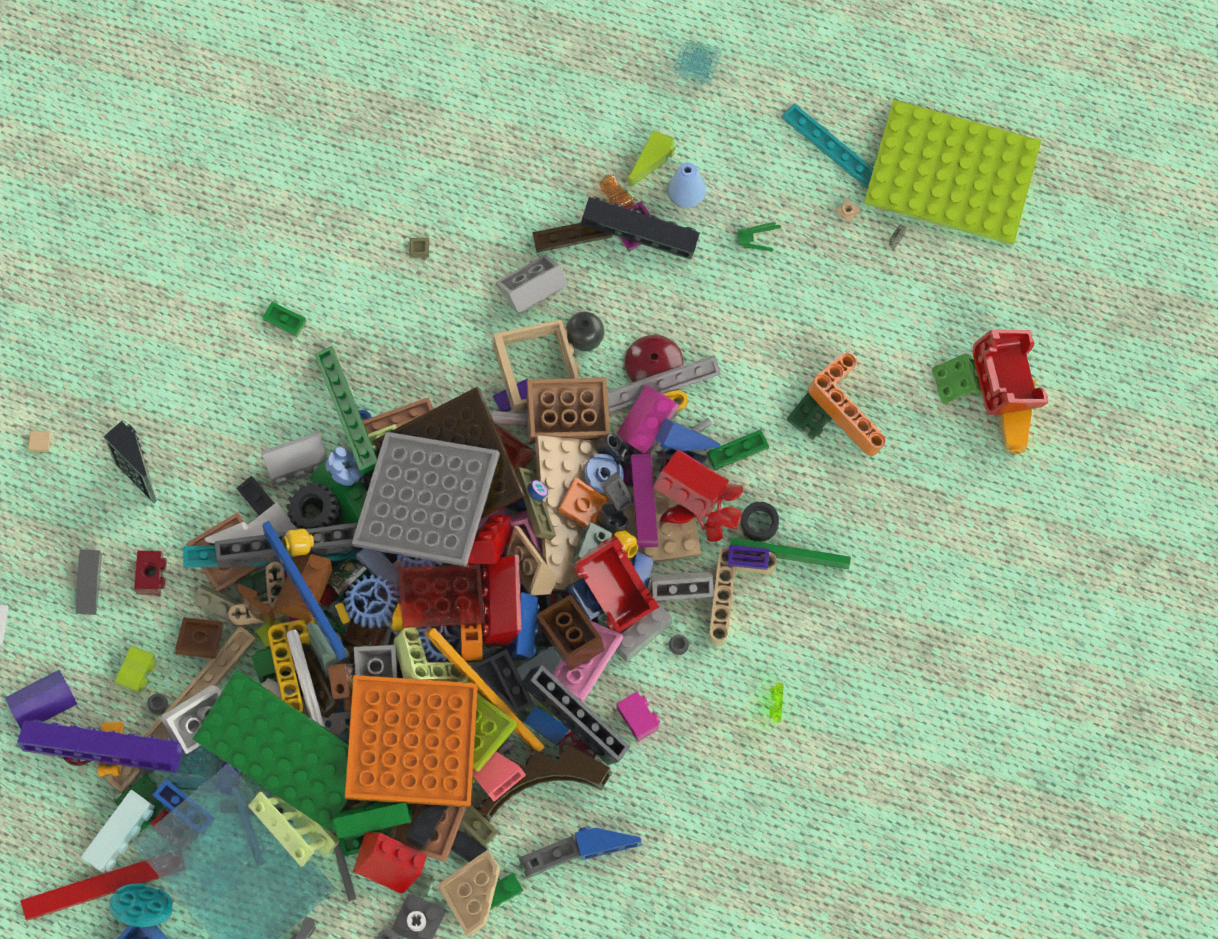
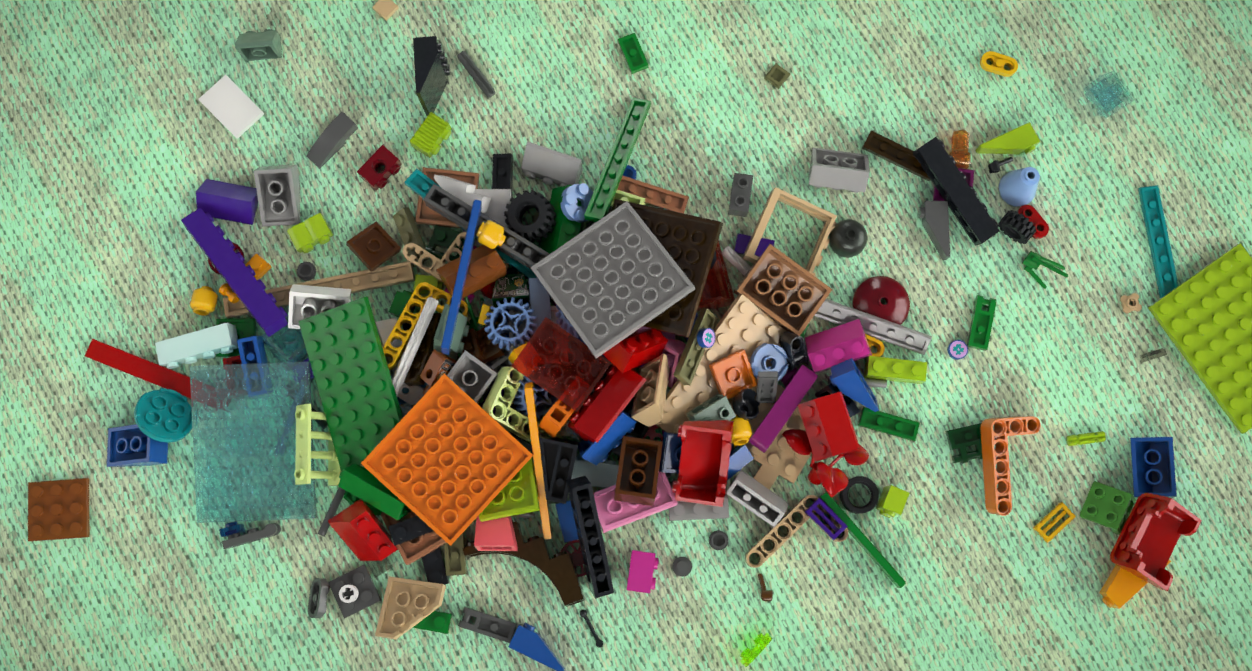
camera: 40 degrees right, 10 degrees up
reddish brown slope [237,584,276,626] -> none
none -> yellow head [190,286,218,316]
none -> light grey slope [254,164,300,227]
none -> lime brick [410,112,451,158]
none -> dark grey axle [457,51,496,98]
none -> black hinge [580,609,603,648]
none -> dark grey plate [672,557,692,577]
none -> dark grey brick [728,173,753,217]
none -> tan tile [753,464,779,490]
none -> reddish brown hand [758,574,773,601]
none -> lime brick [864,356,927,384]
none -> lime brick [875,485,910,518]
none -> dark grey slope [918,201,950,260]
none -> tile [947,340,968,360]
none -> green plate [967,295,997,351]
none -> yellow plate [980,51,1018,77]
none -> black hand [988,157,1013,174]
none -> black tyre [998,210,1036,244]
none -> red plate [1017,205,1049,239]
none -> yellow tile [1033,502,1076,543]
none -> lime axle [1066,431,1106,446]
none -> blue slope [1130,437,1177,498]

